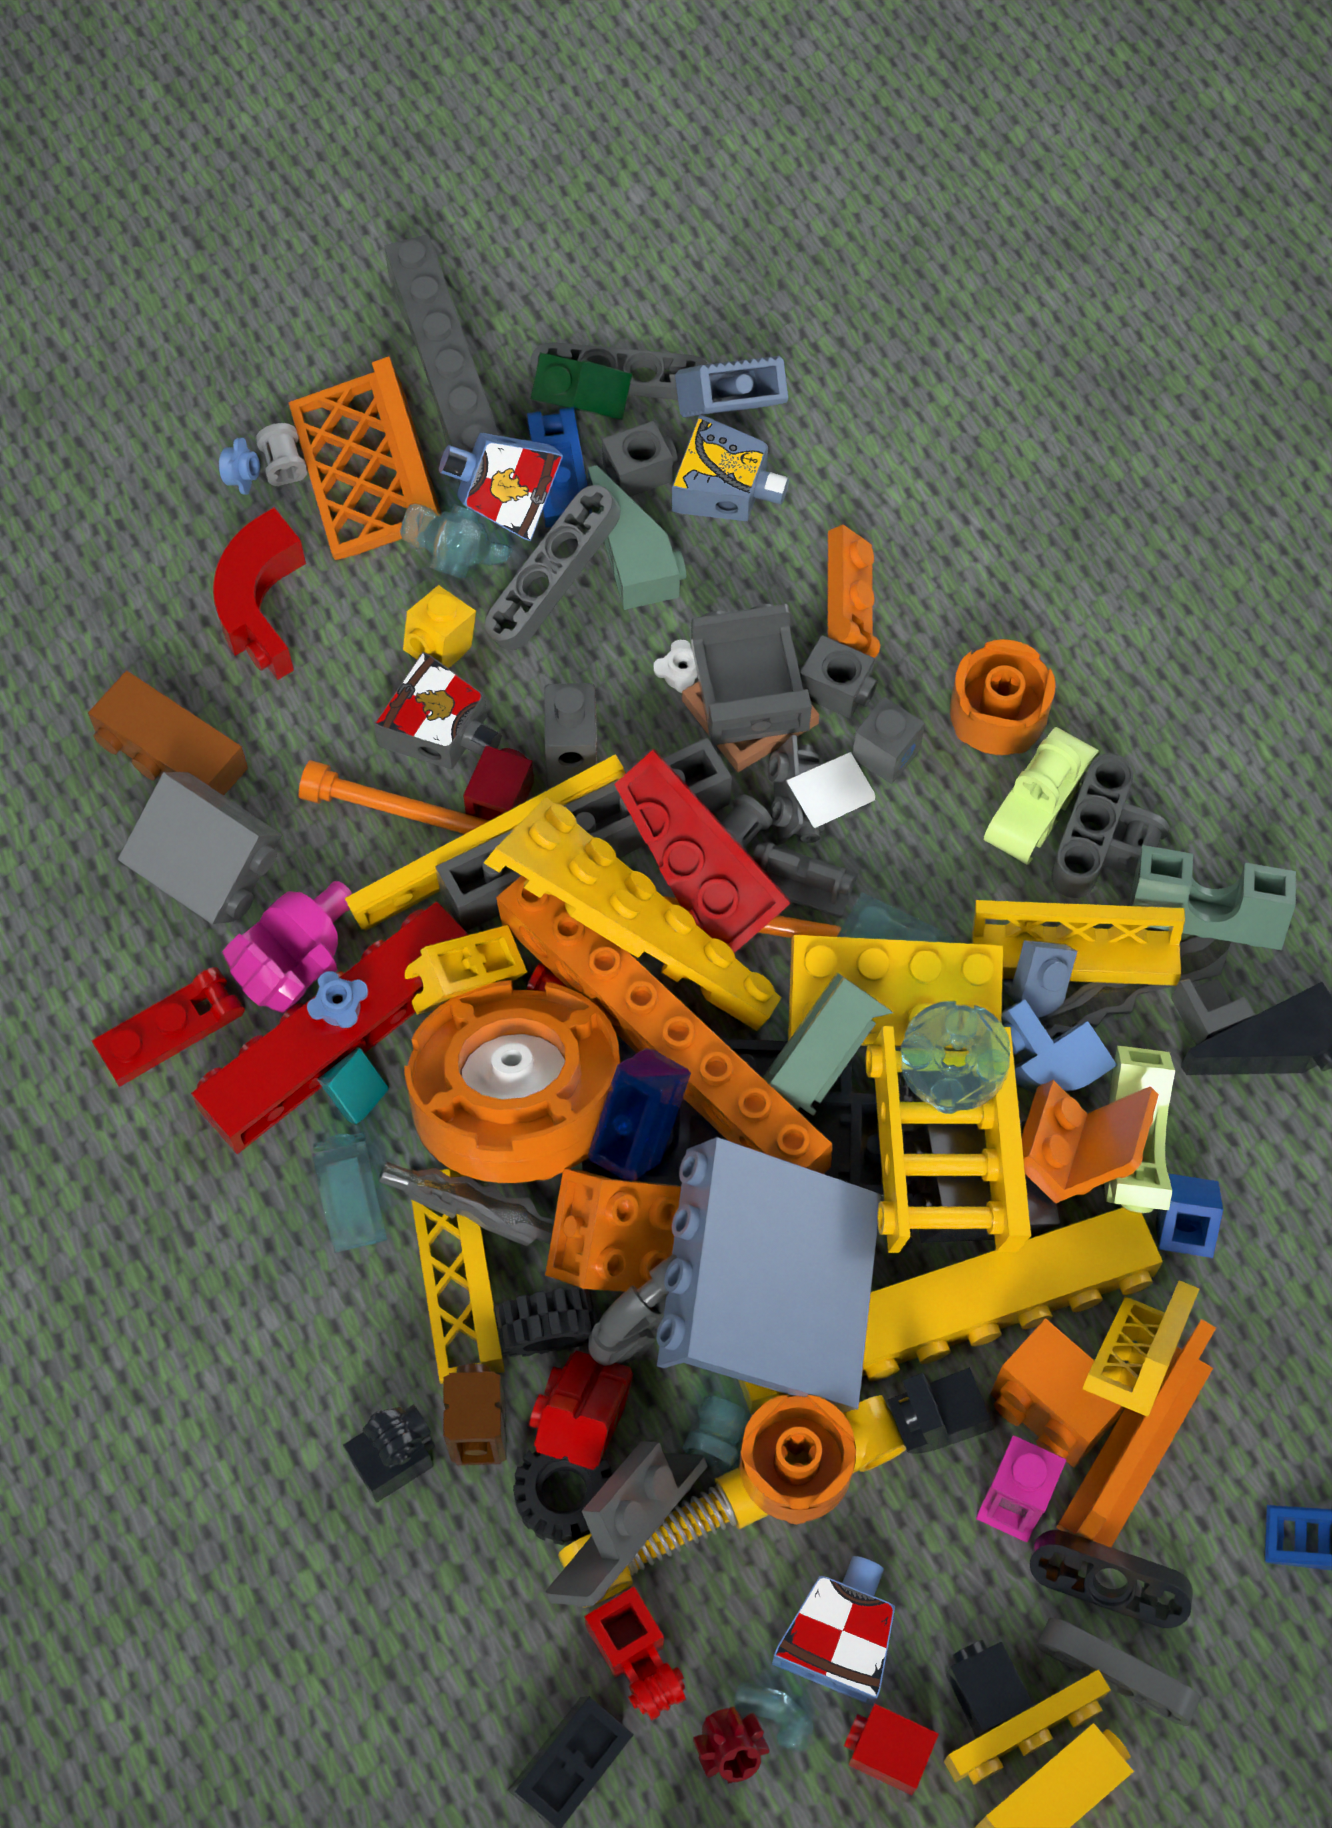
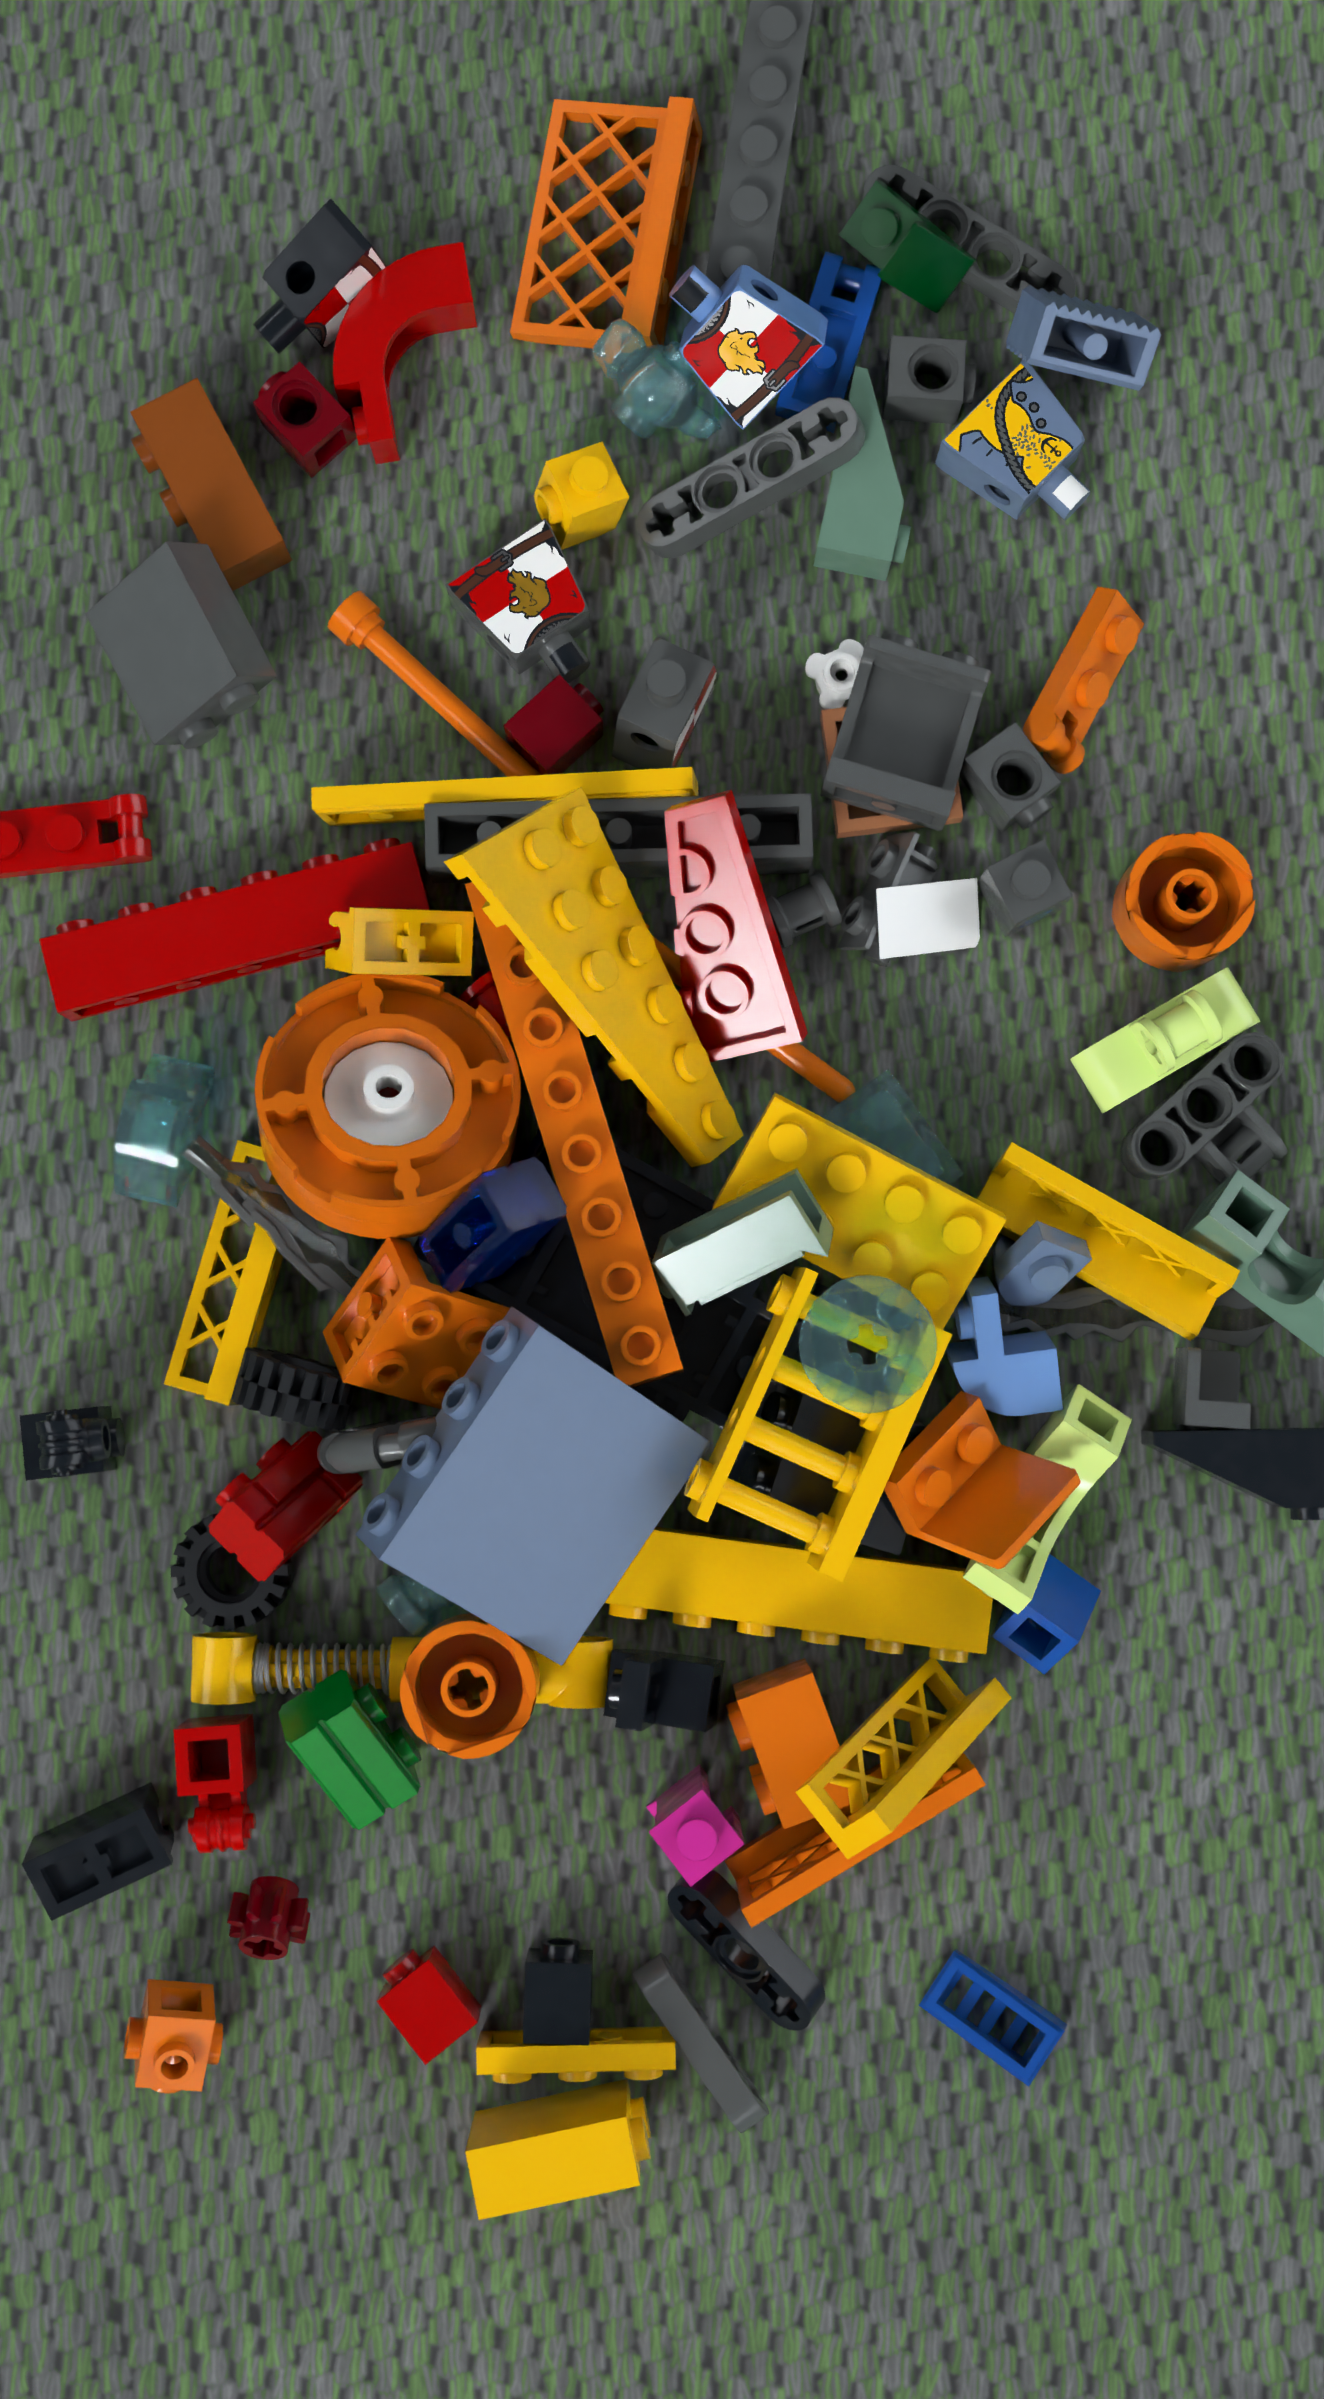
camera: 25 degrees right, 20 degrees up
medium blue plate [219,438,260,495] -> none
dark pink piece [222,881,353,1014] -> none
light grey bush [256,423,307,486] -> none
medium blue plate [307,971,368,1028] -> none
teal slope [317,1047,389,1125] -> none
reddish brown brick [443,1364,507,1466] -> none
dark grey bracket [546,1441,707,1607] -> none
clear light blue arm [735,1682,814,1752] -> none
dark grey hinge [753,841,858,918] -> none
torso [772,1556,895,1706] -> none
none -> black torso [253,199,386,354]
none -> dark red brick [253,361,357,478]
none -> green brick [279,1669,422,1830]

